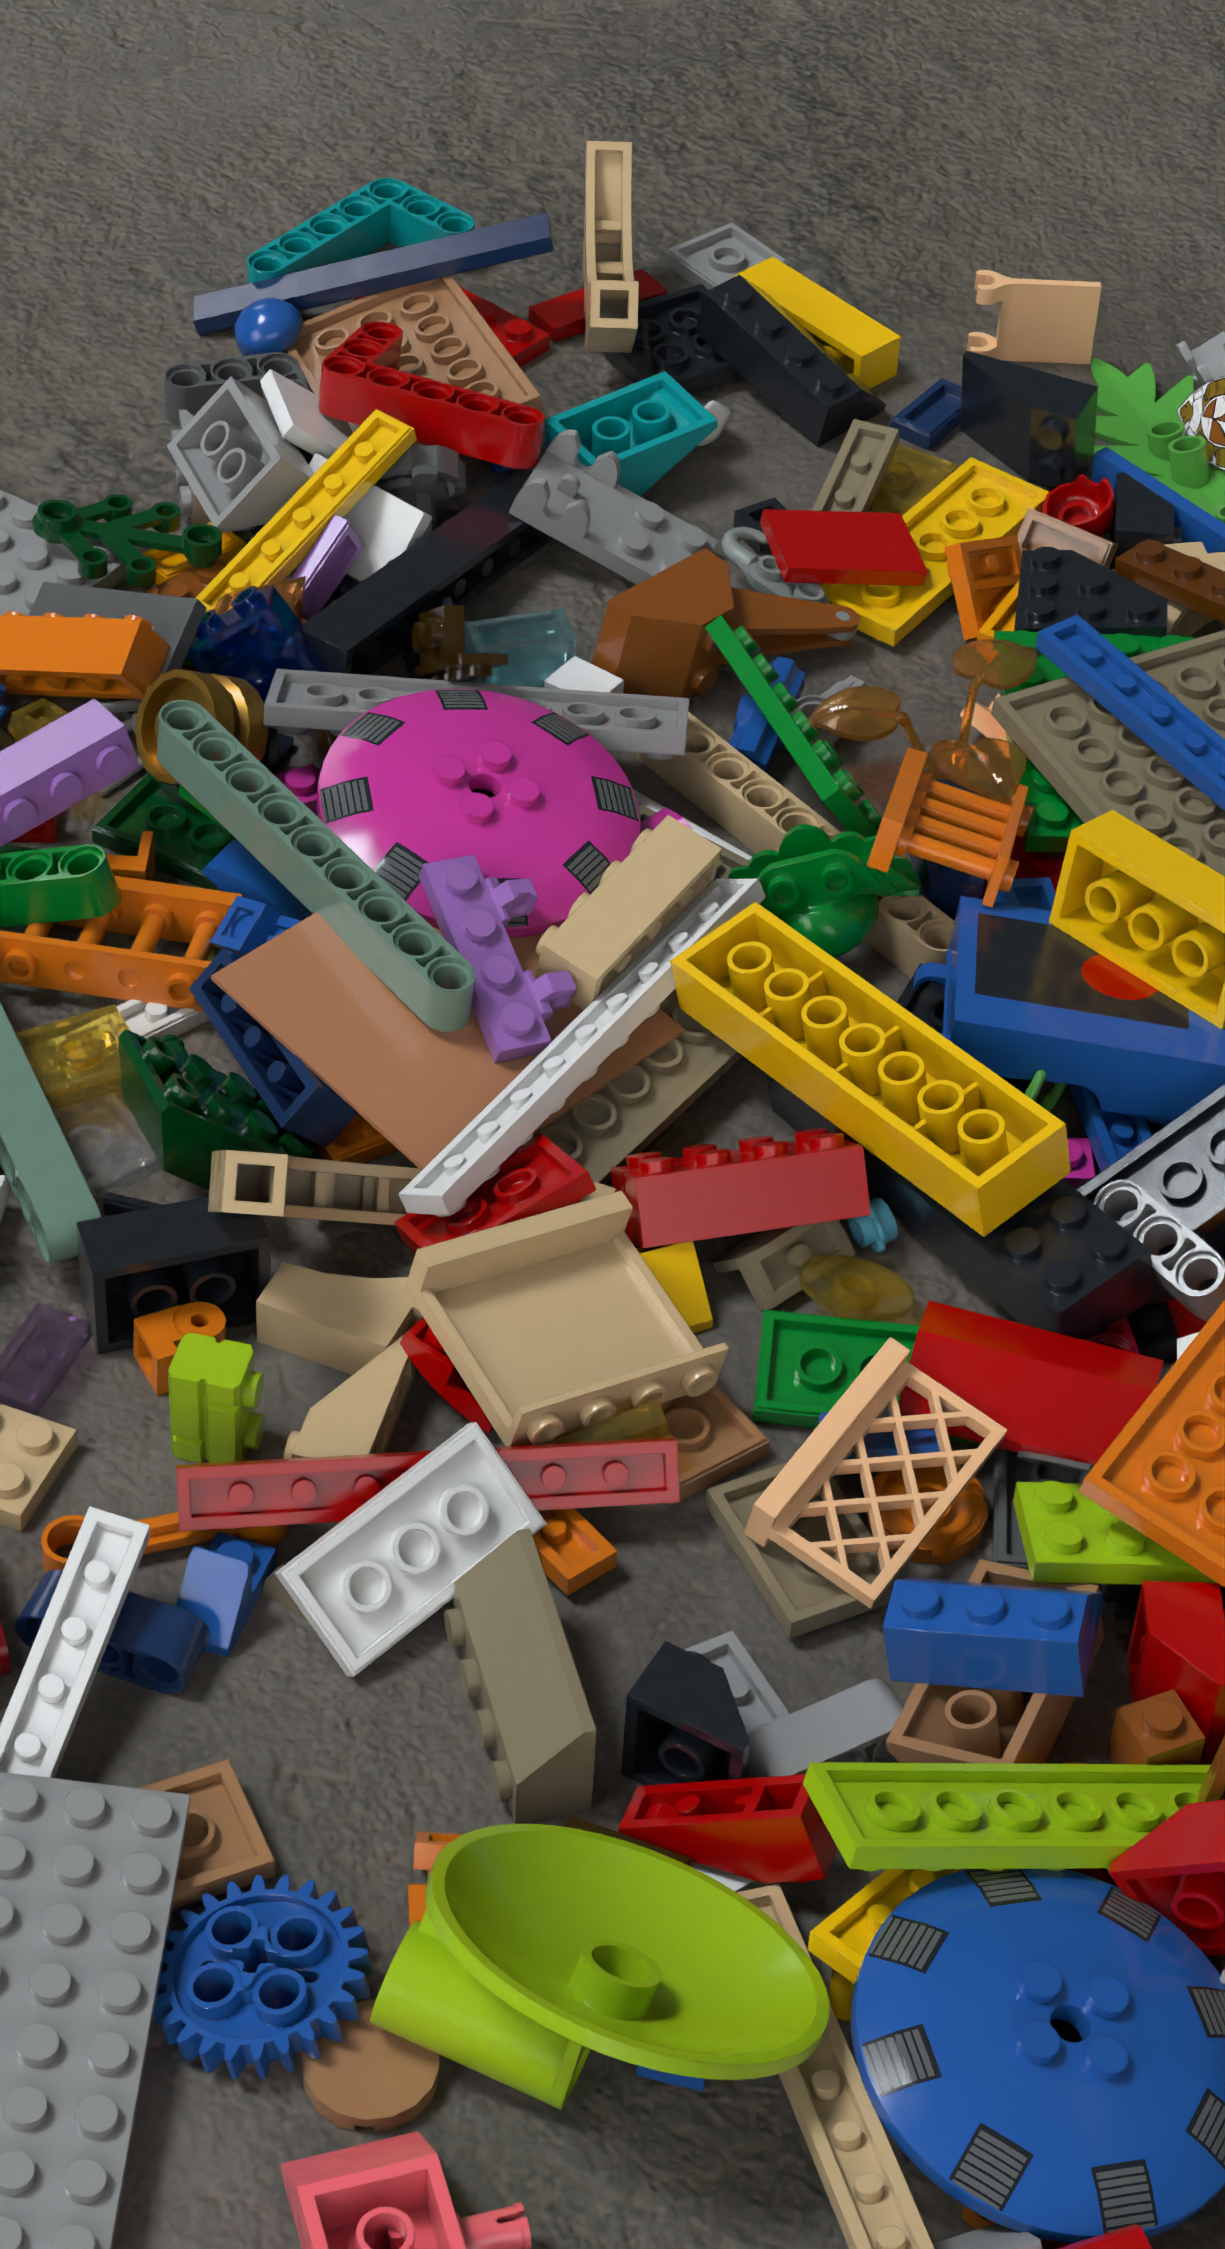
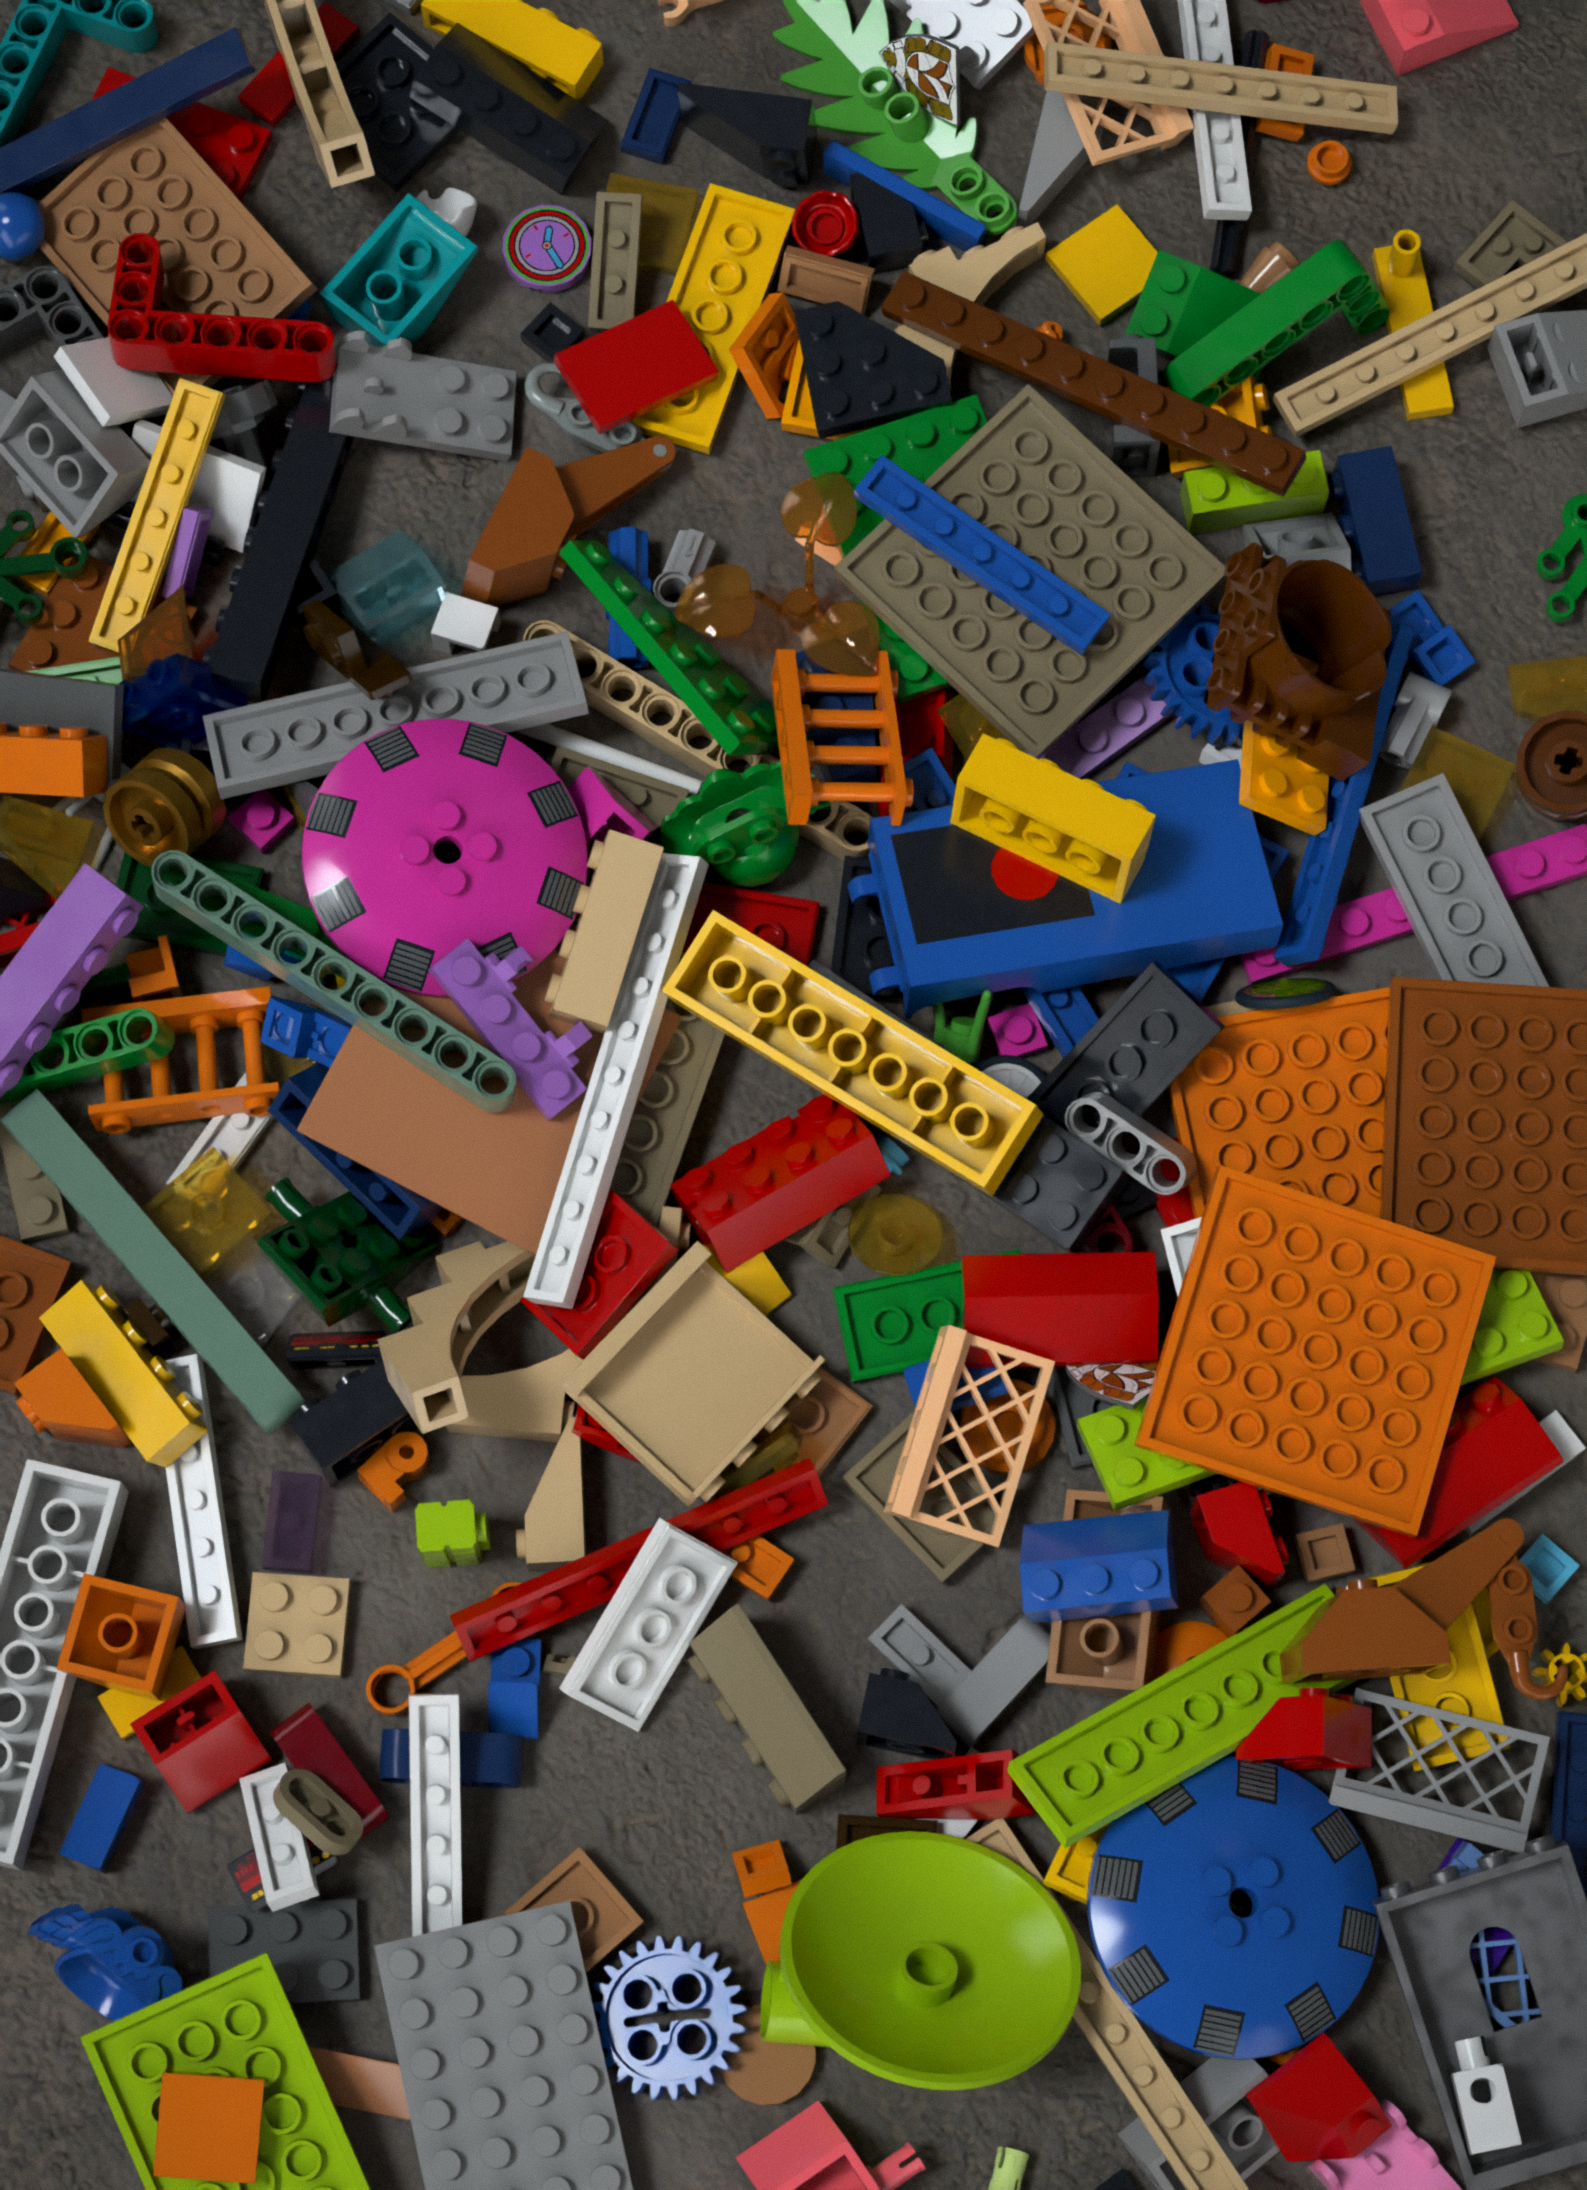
camera: 15 degrees left, 30 degrees up
none -> tile [502,205,592,293]

